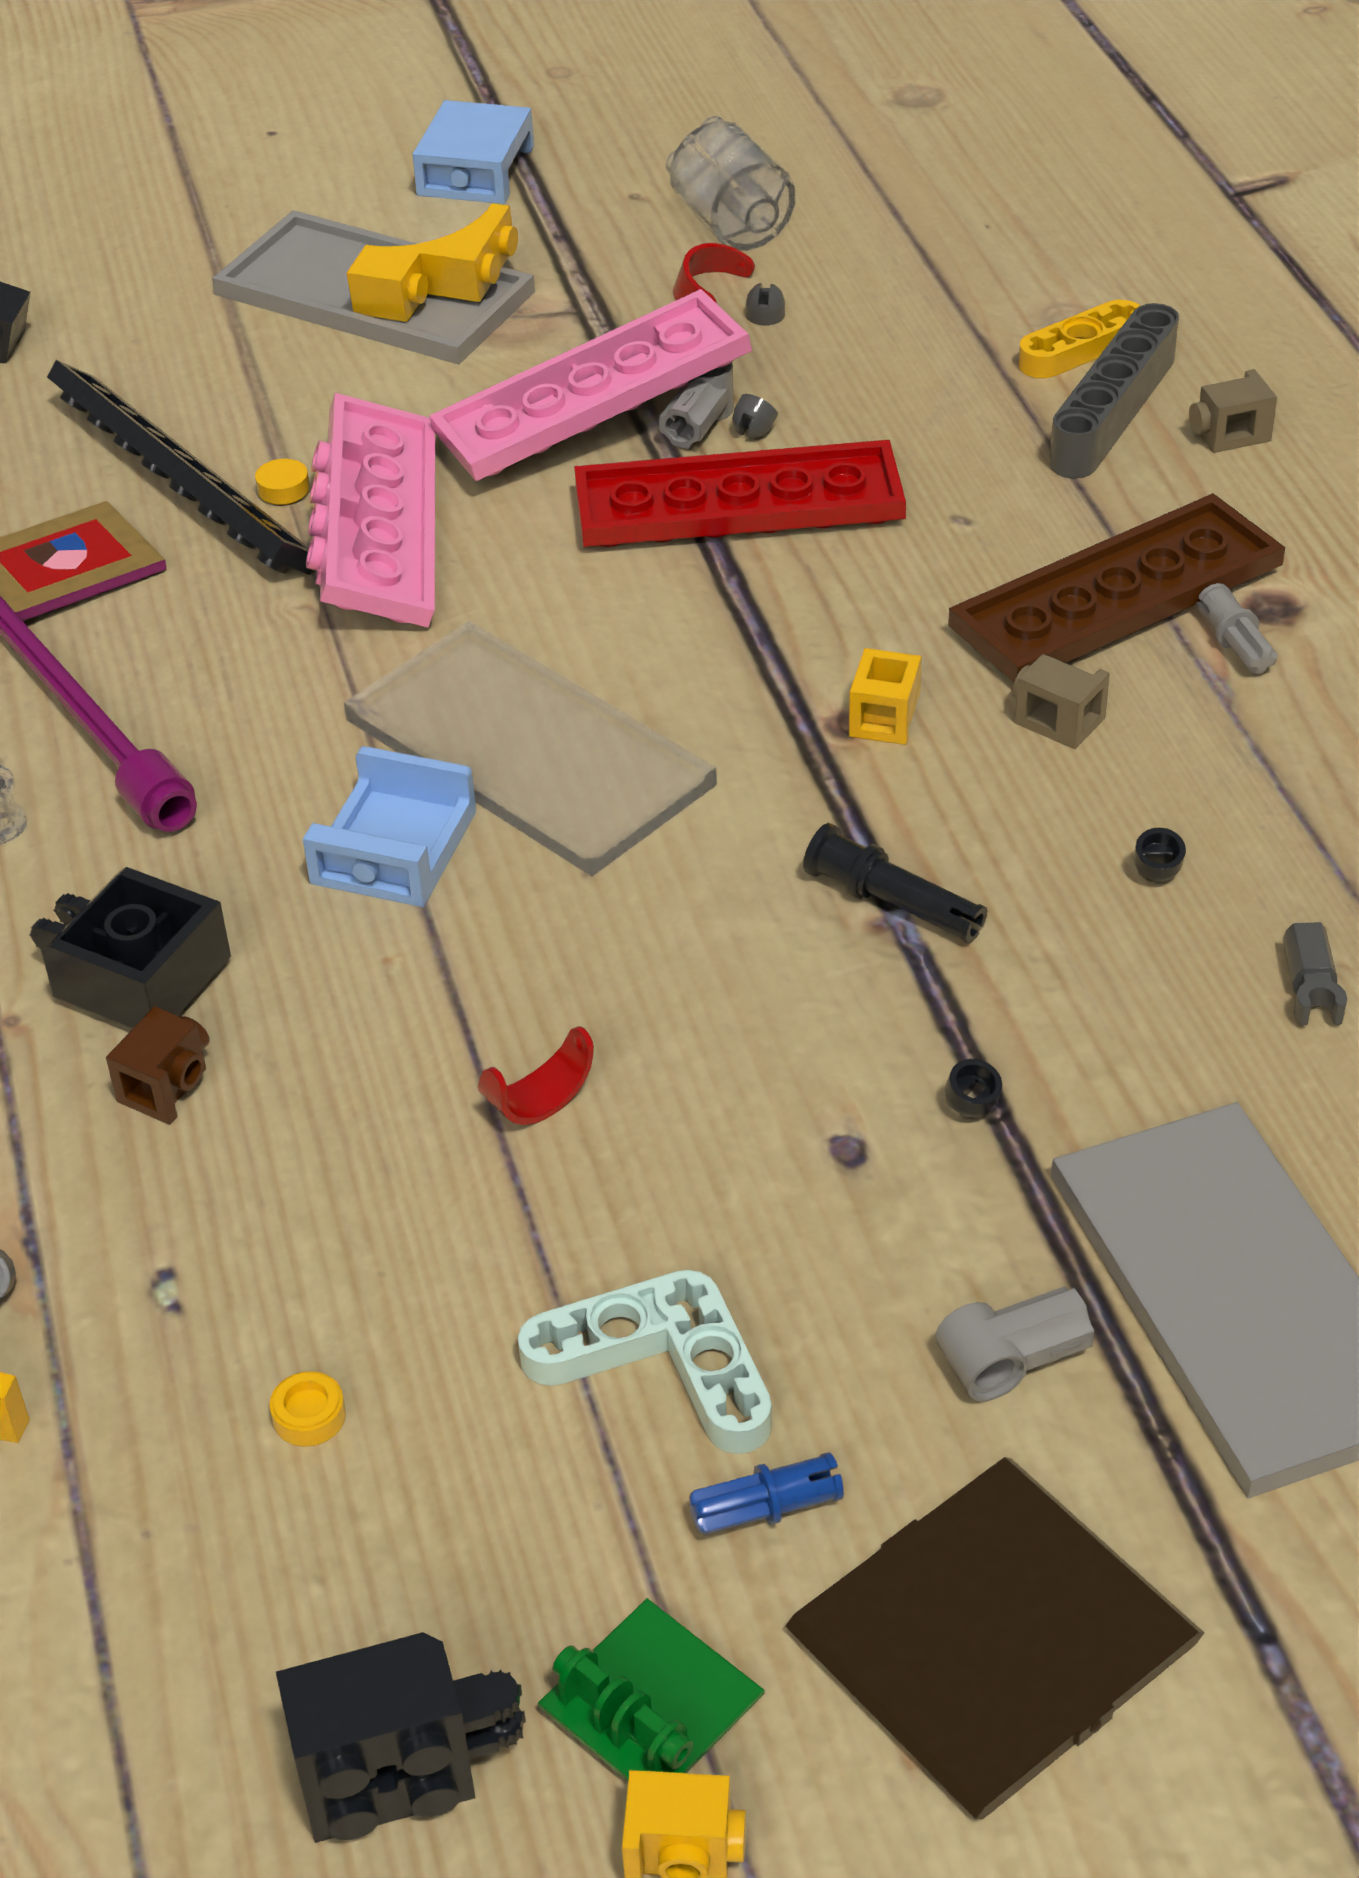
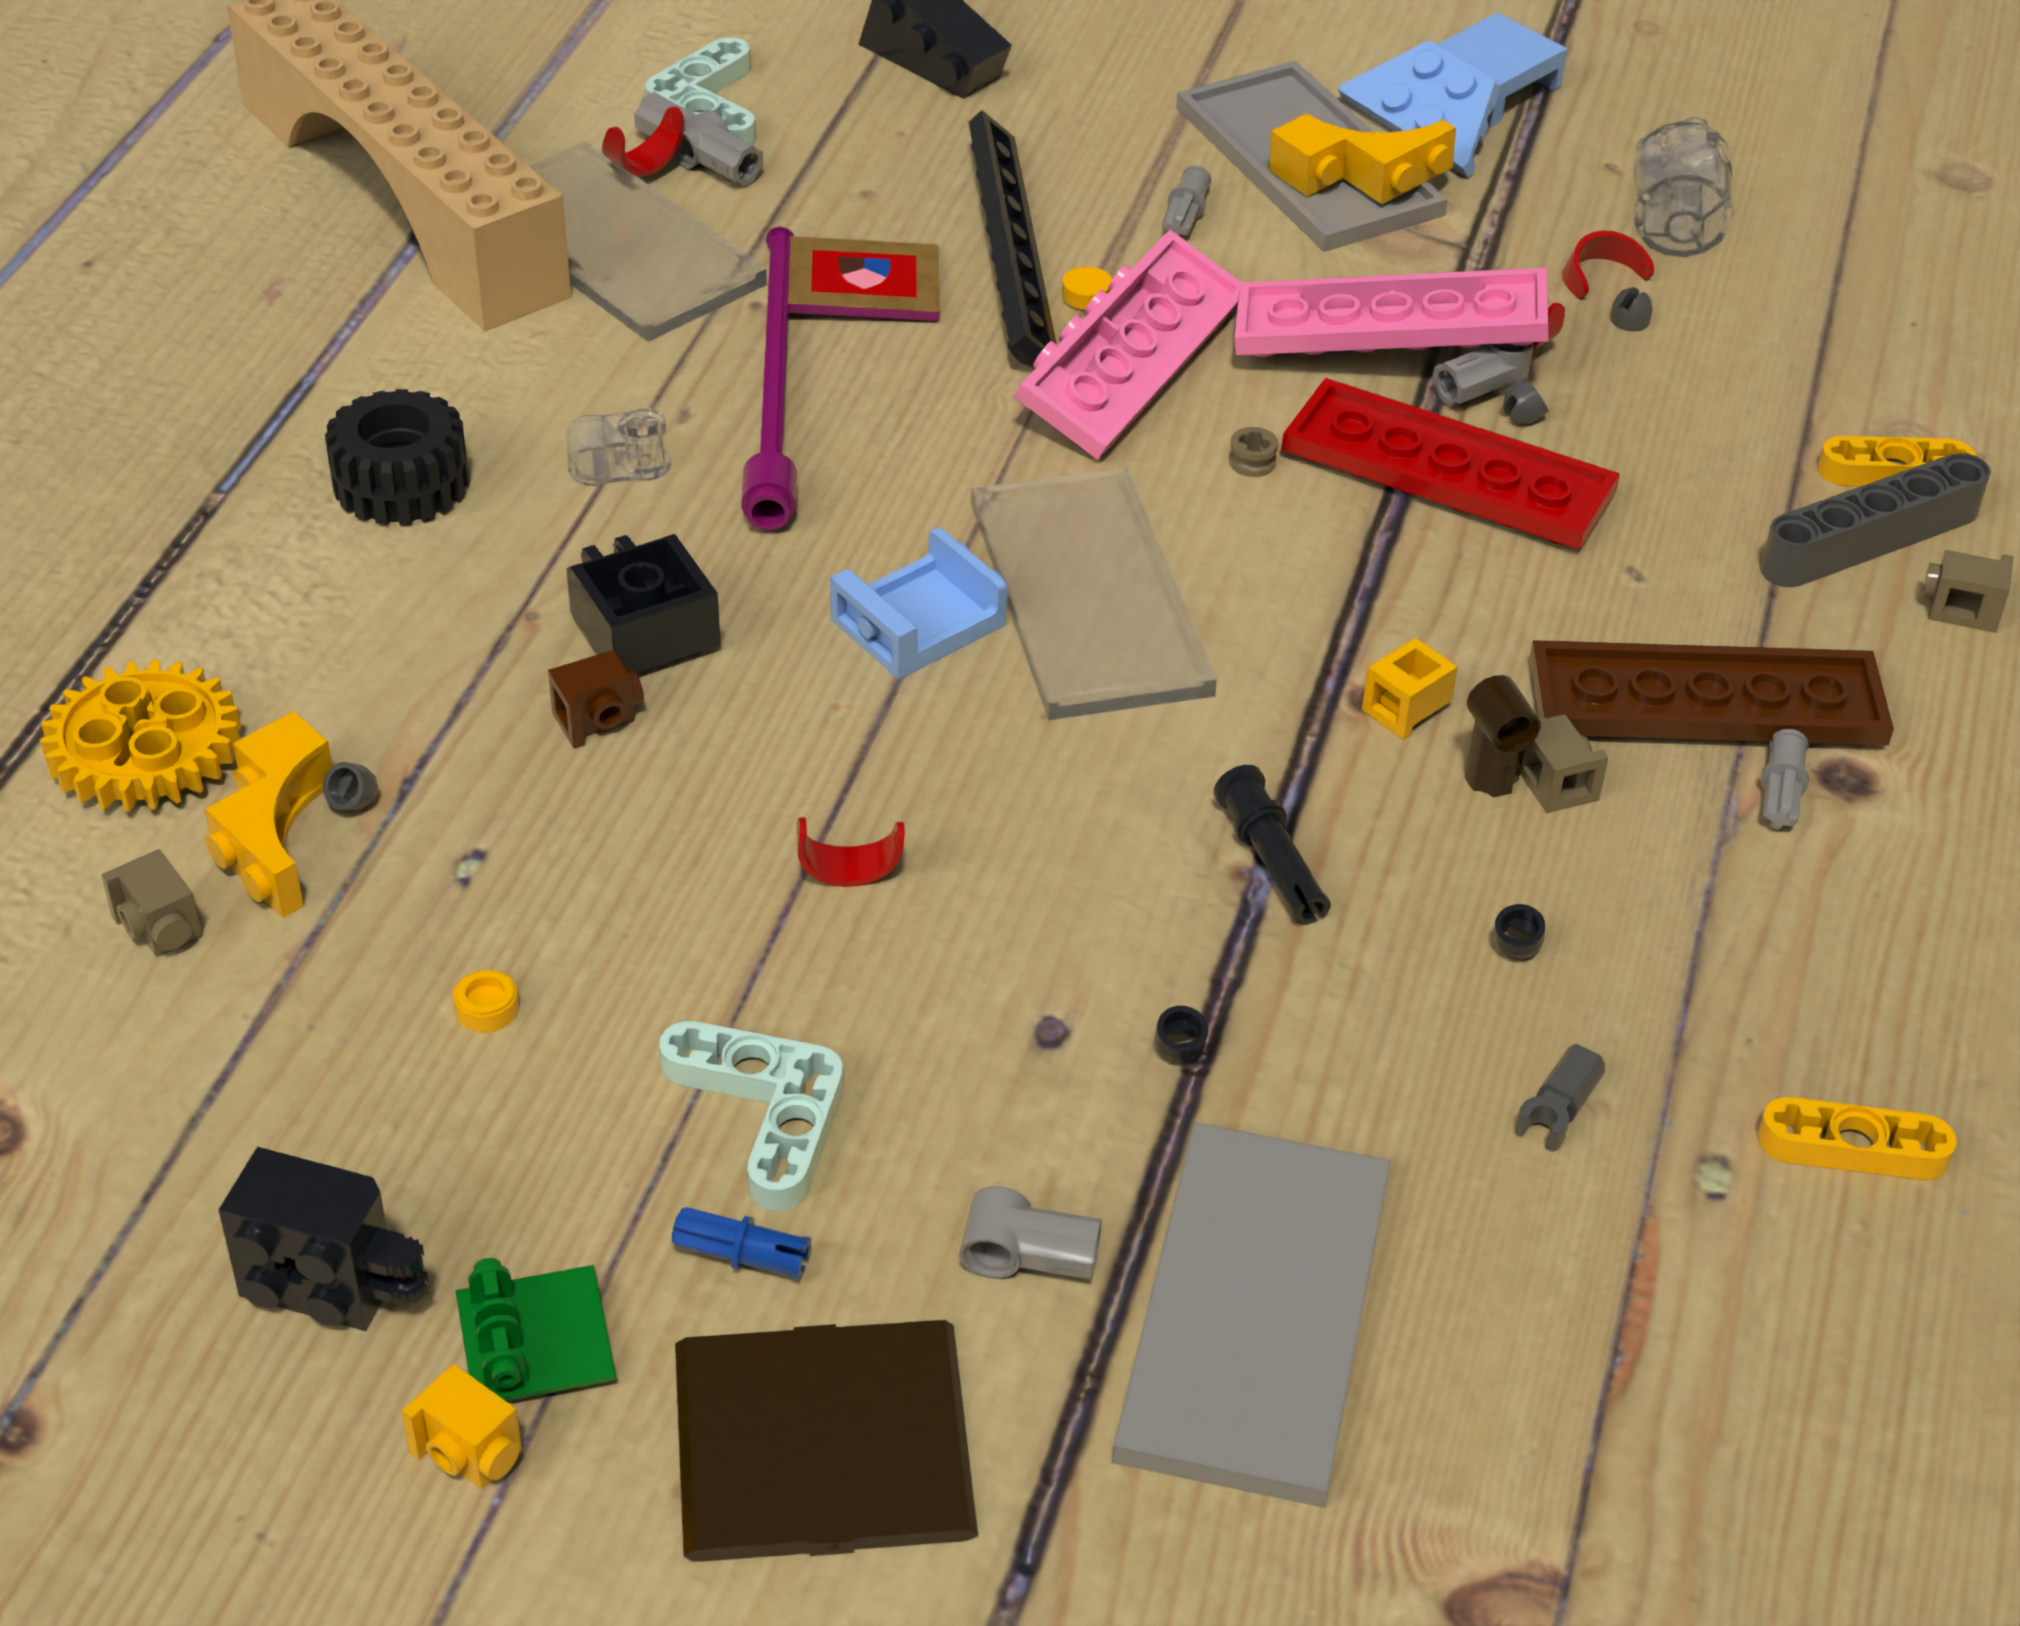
camera: 30 degrees right, 0 degrees up
none -> light grey axle [1162,166,1212,236]
none -> dark tan bush [1229,427,1278,477]
none -> light blue wing [1338,40,1500,178]
none -> dark brown piece [1465,675,1541,798]

